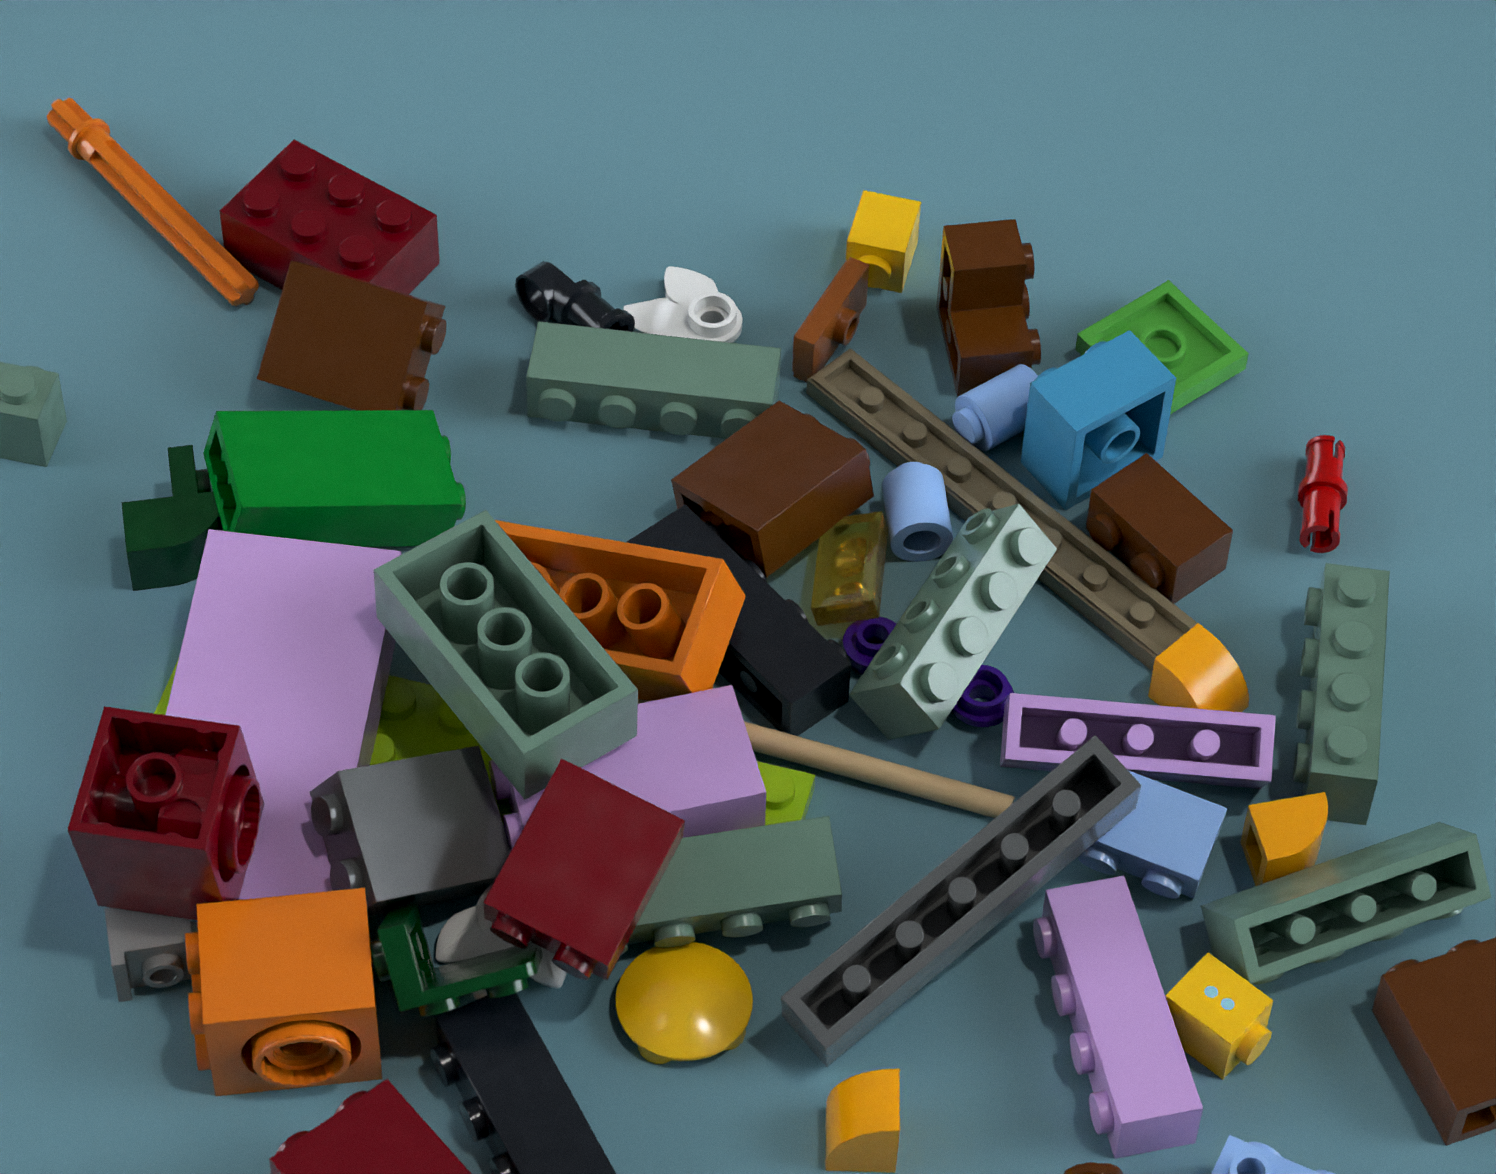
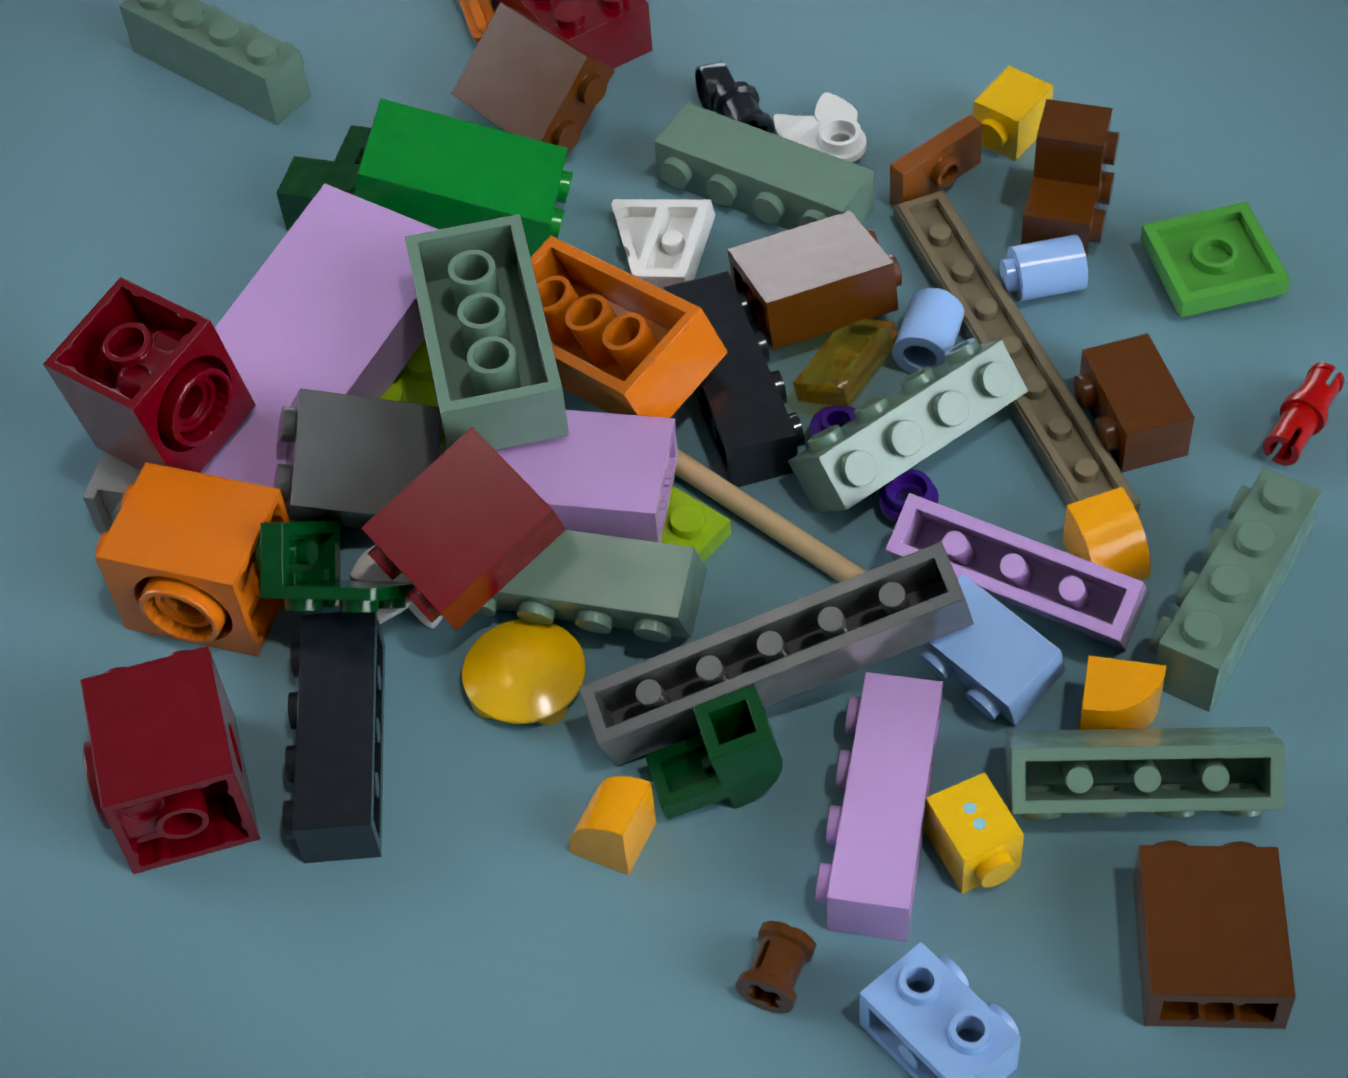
camera: 30 degrees right, 0 degrees up
dark azure brick [1021,330,1176,511] -> none
none -> white wing [611,199,715,289]
none -> dark green brick [645,684,783,820]

